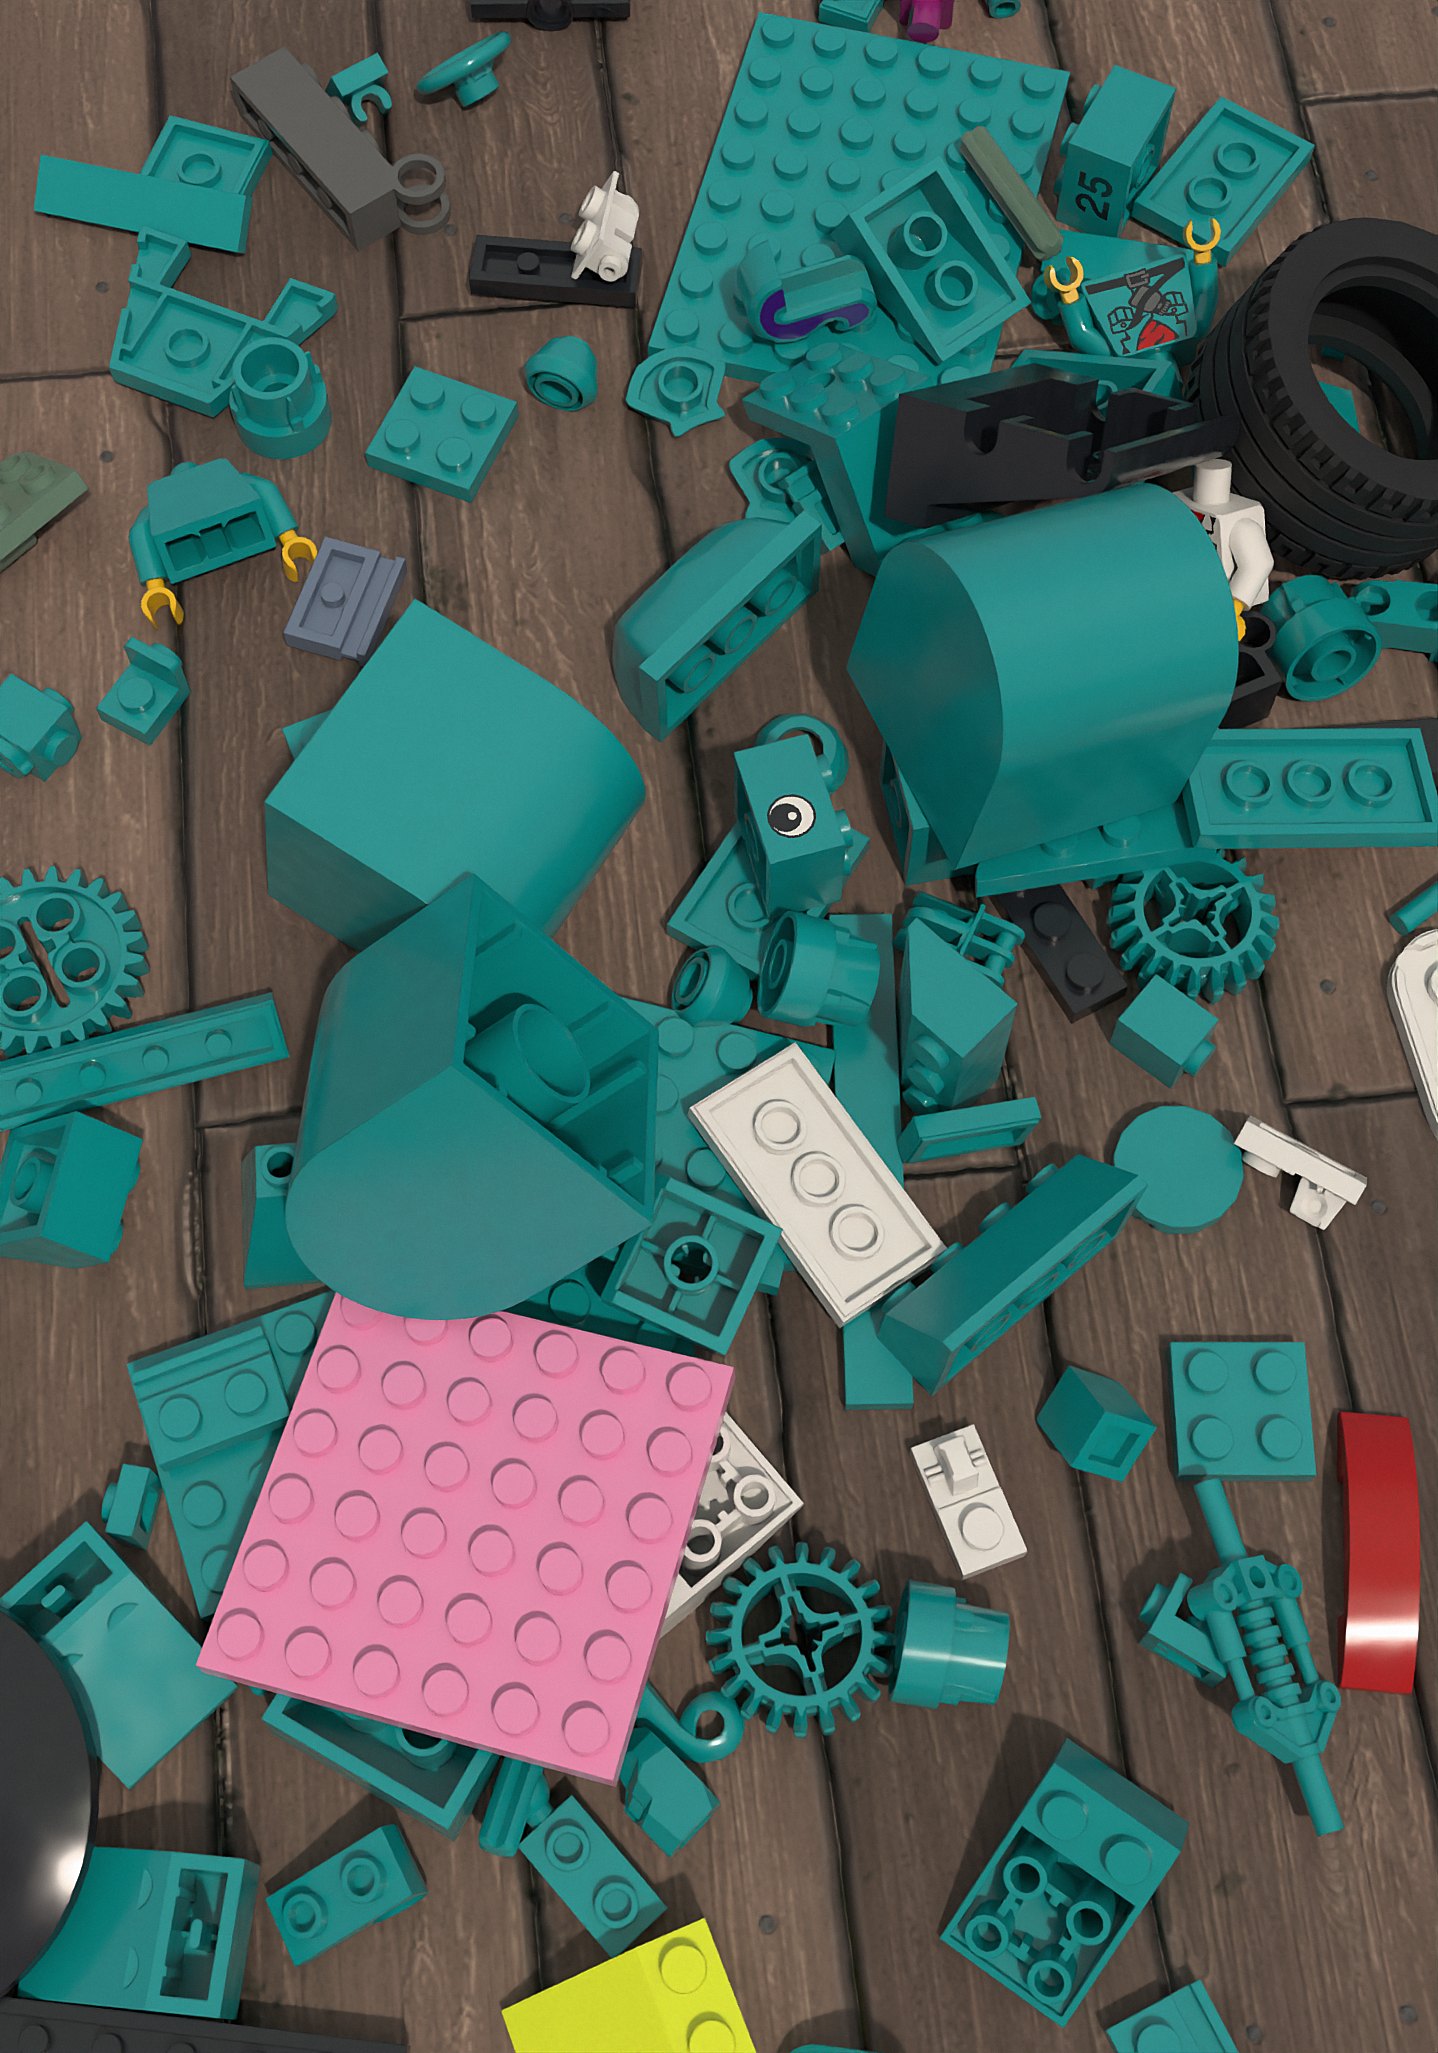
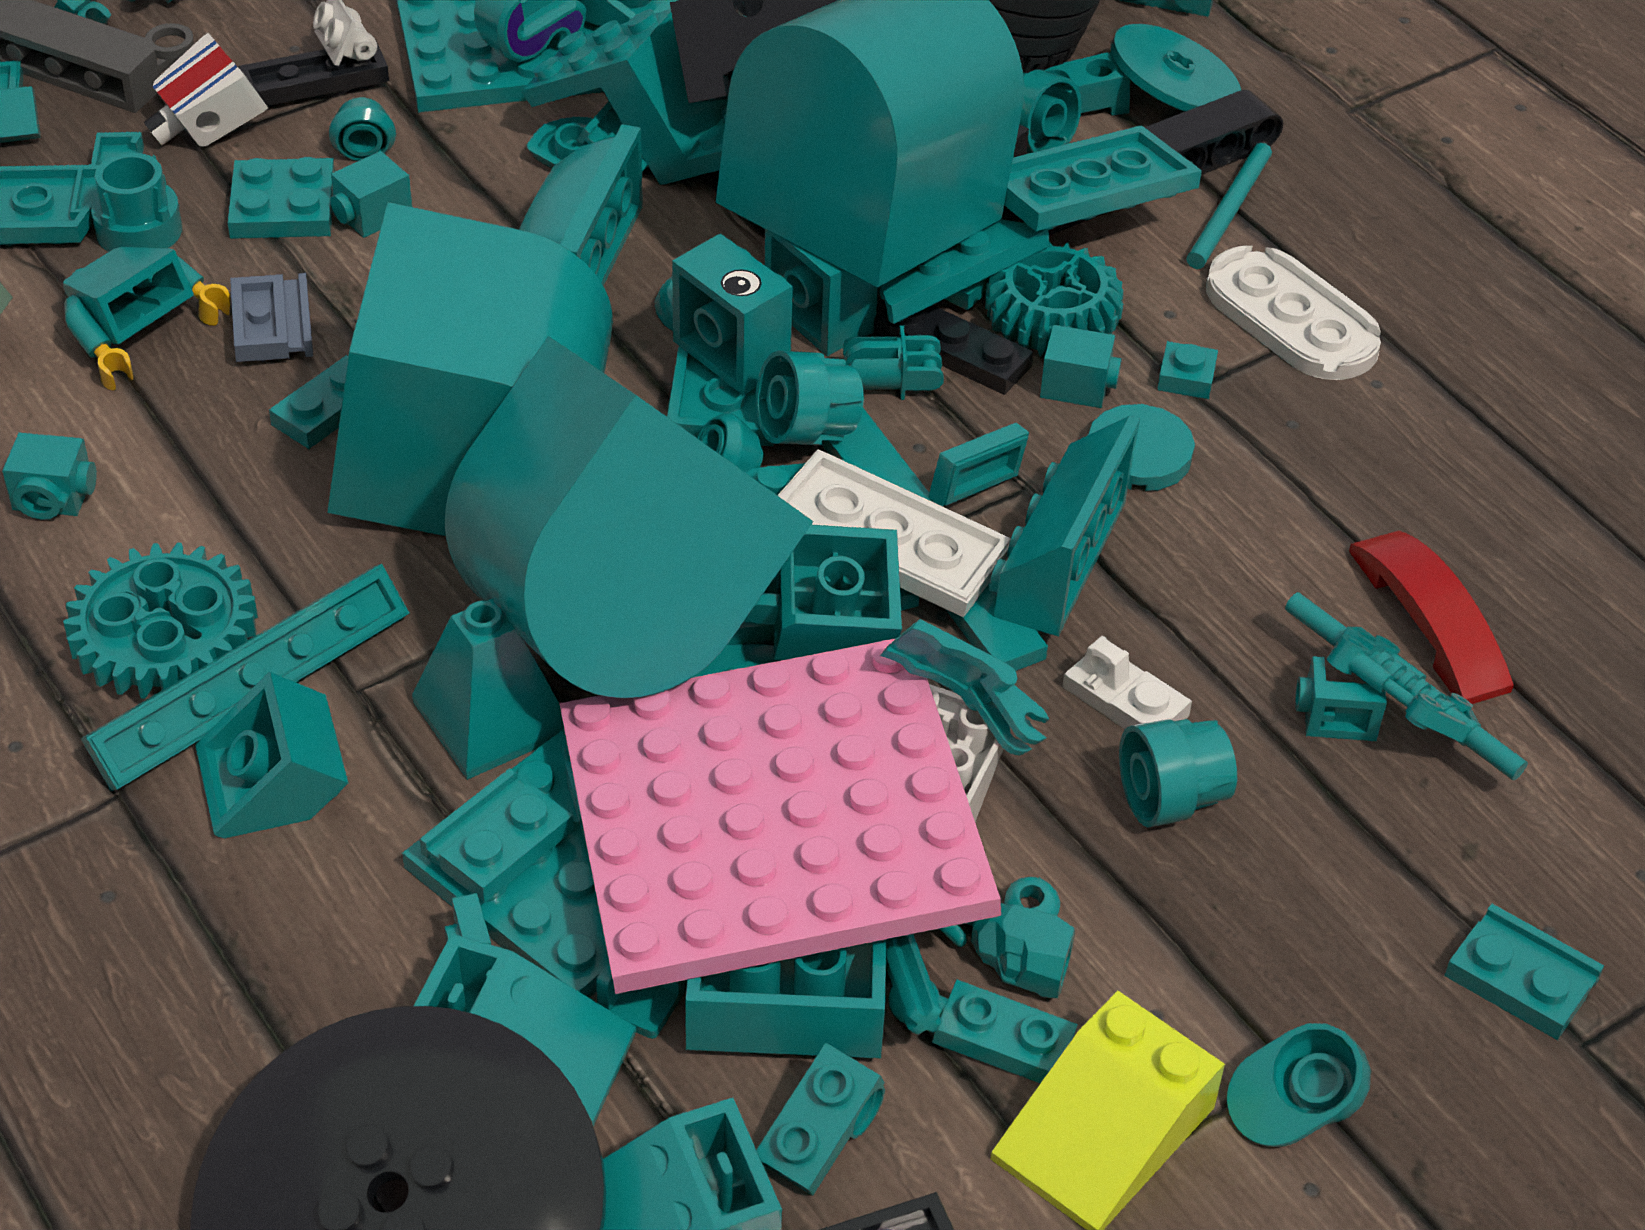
camera: 30 degrees left, 20 degrees down
teal bracket [96,637,191,746] -> none
teal animal [626,345,726,438] -> none
teal gear [706,1542,897,1739] -> none
teal slope [896,918,1018,1116] -> none
teal slope [939,1738,1190,2028] -> none
teal panel [1037,1366,1157,1482] -> none
teal plate [1166,1342,1317,1481] -> none
white hinge [1234,1115,1367,1230] -> none
none -> white torso [144,33,268,147]
none -> teal brick [330,151,412,238]
none -> teal arm [880,619,1050,756]
none -> teal plate [1157,341,1218,399]

